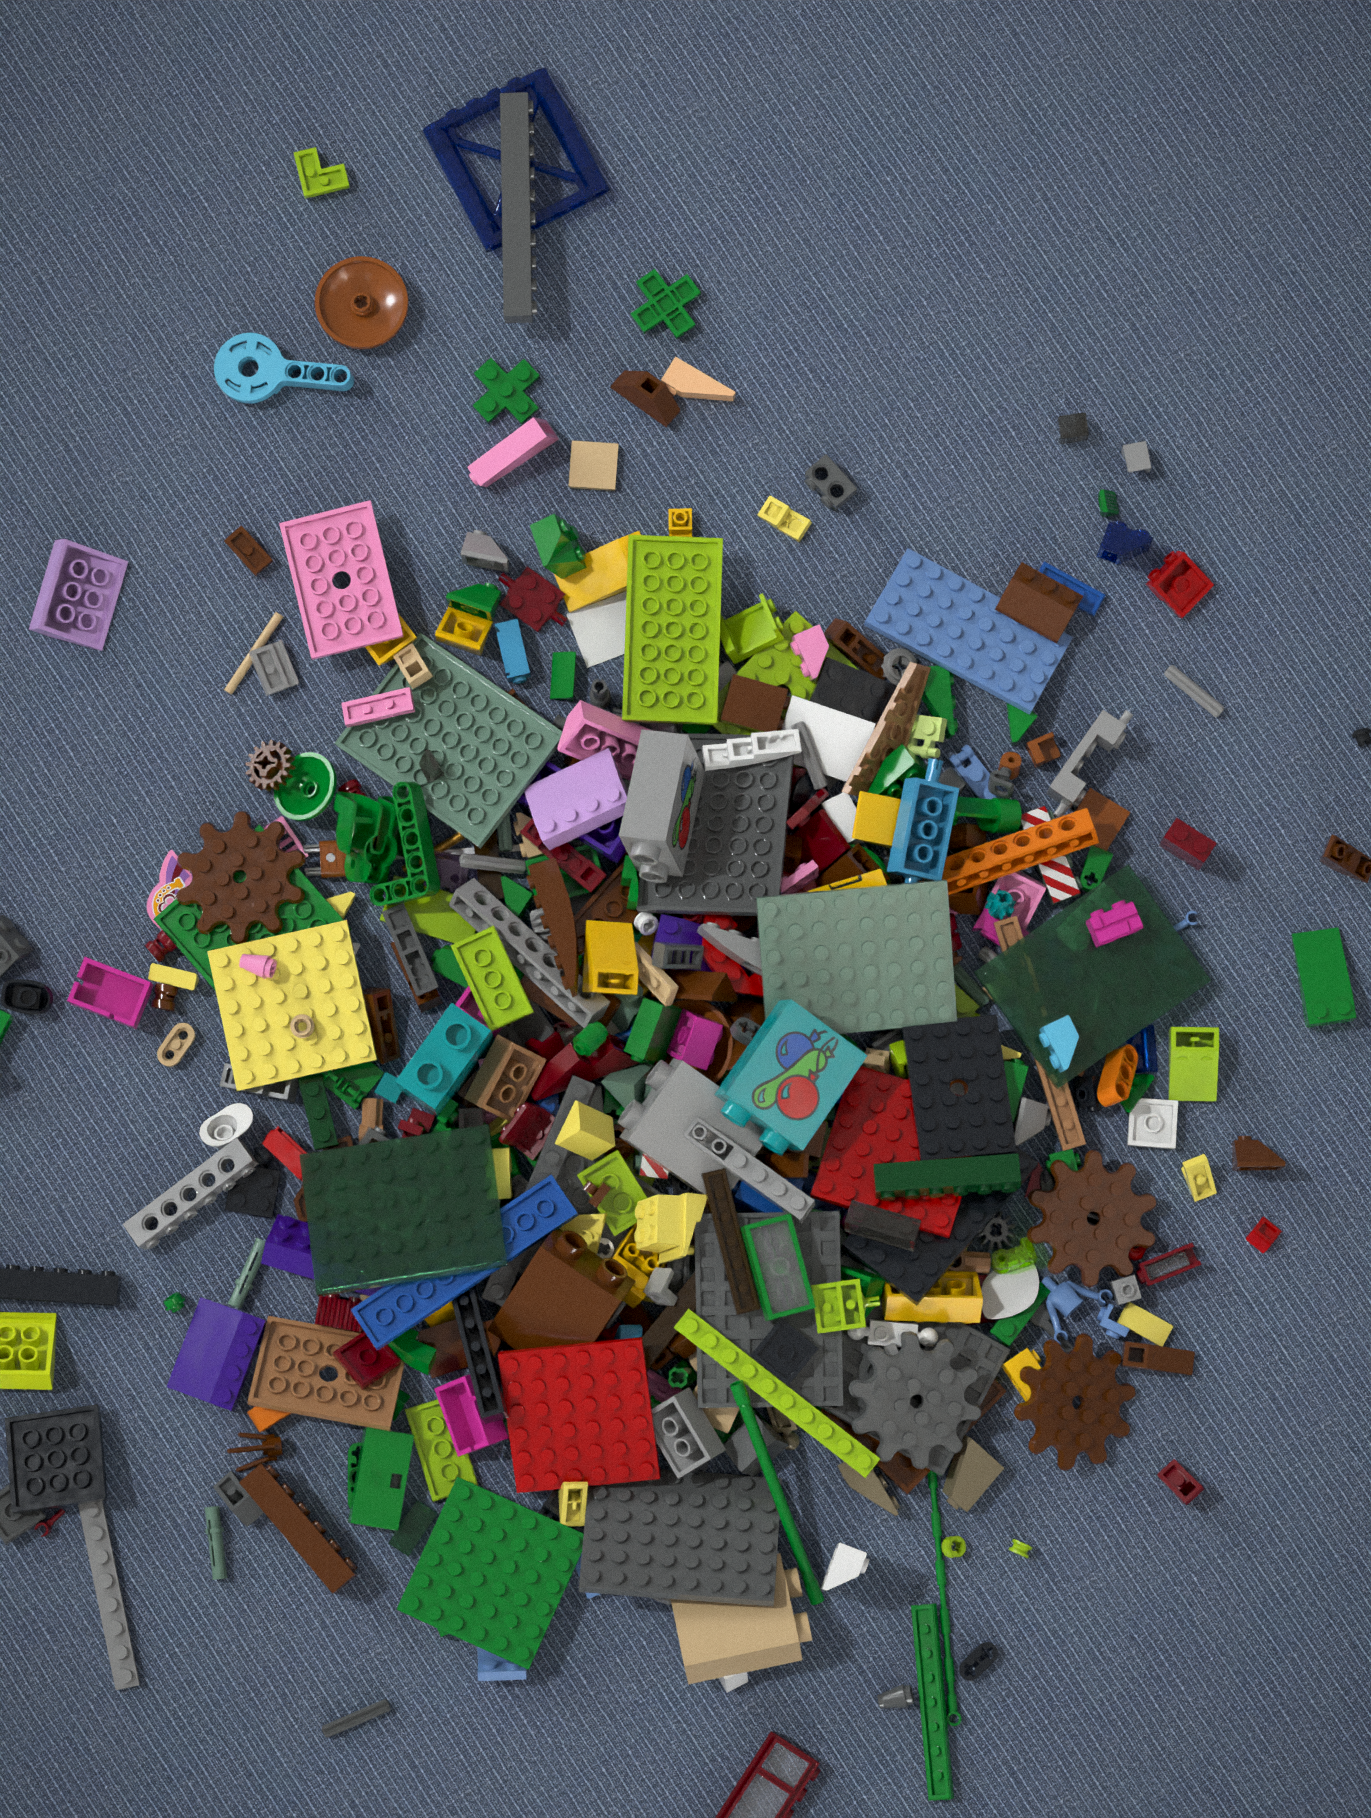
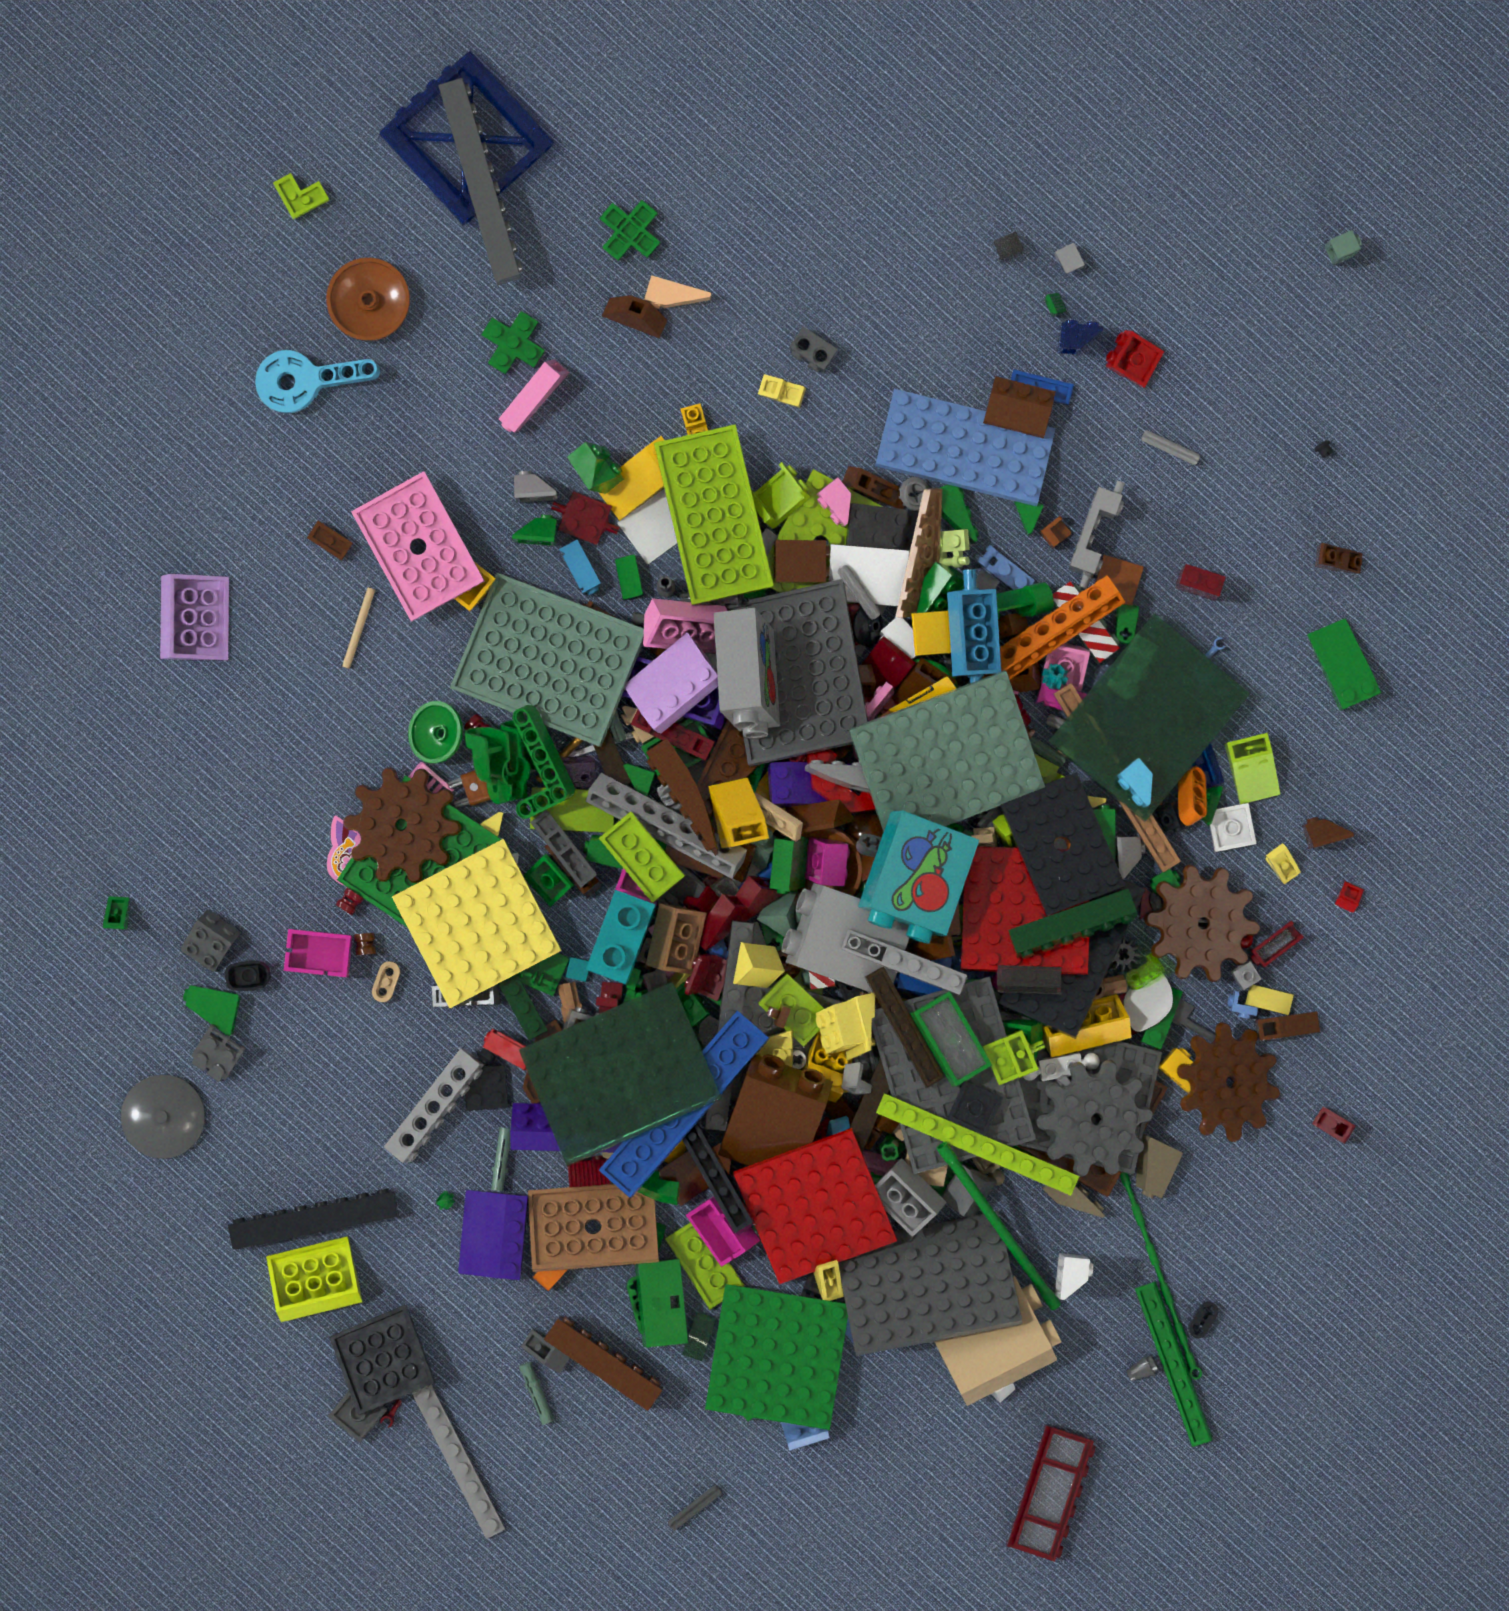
camera: 20 degrees left, 5 degrees up
light yellow slope [148,963,199,990] -> none
white piece [199,1103,253,1149] -> none
reddish brown plant [227,1432,283,1472] -> none
bright pink cone [239,954,277,979] -> none
reddish brown gear [245,740,295,792] -> none
light grey plate [249,640,299,696] -> none
tan plate [290,1014,314,1038] -> none
dark red tile [333,1331,401,1390] -> none
bright pink plate [342,687,415,728] -> none
reddish brown slope [363,987,401,1064] -> none
tan brick [393,643,434,689] -> none
clear smoke slope [419,749,444,783] -> none
yellow slope [435,607,493,656] -> none
light grey axle [459,853,526,874] -> none
light yellow slope [485,1147,513,1200] -> none
tan tile [569,441,619,491] -> none
green brick [573,1021,608,1056] -> none
green slope [620,855,638,910] -> none
white bush [634,912,658,935] -> none
dark grey slope [652,942,704,969] -> none
white slope [702,729,802,771] -> none
dark red wing [786,787,829,829] -> none
lime bush [941,1536,966,1558] -> none
leg [988,752,1022,799] -> none
lime bush [1008,1539,1033,1558] -> none
medium blue piece [1041,1276,1113,1346] -> none
dark pink brick [1086,900,1143,947] -> none
none -> green slope [523,854,574,907]

